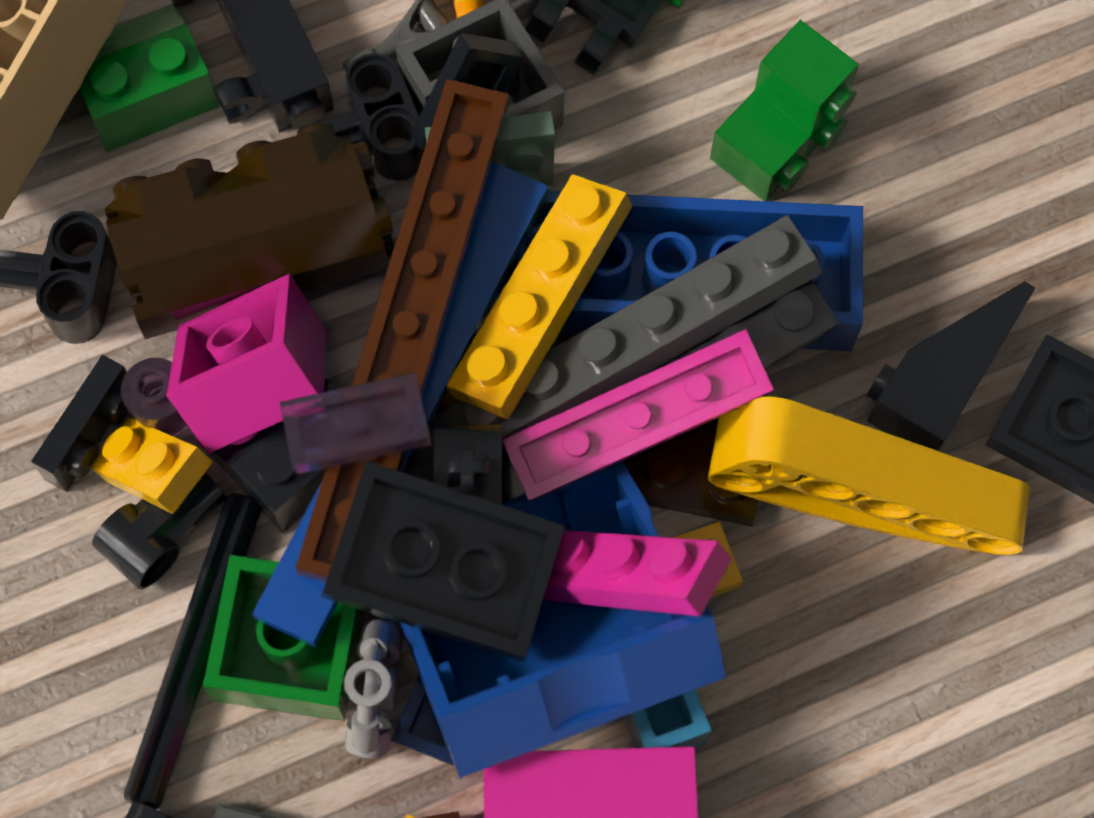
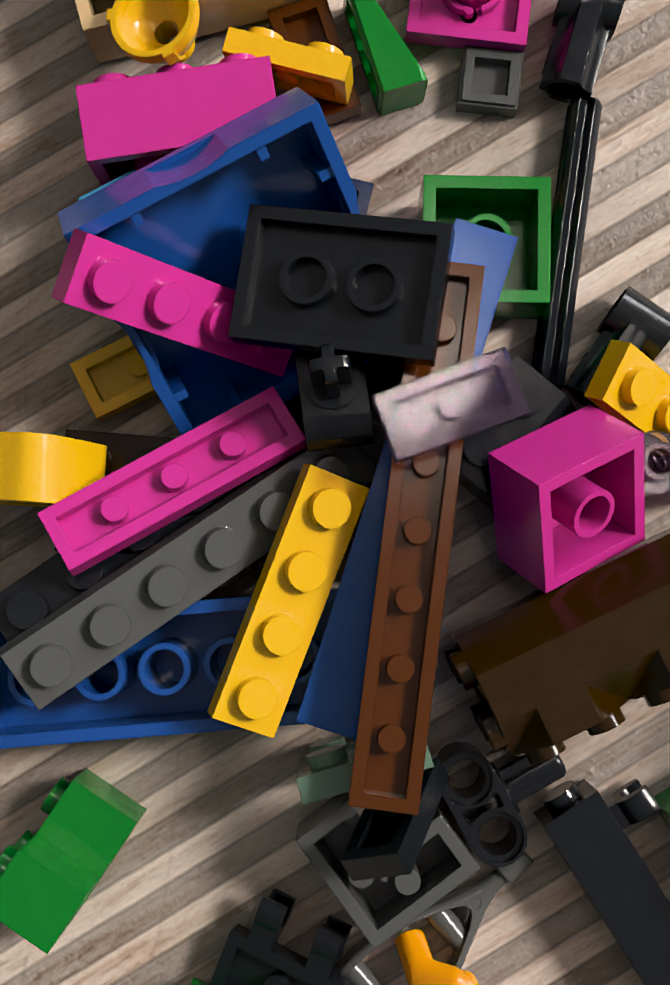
camera: 175 degrees right, 15 degrees up
light grey piece [344,619,403,758] -> none

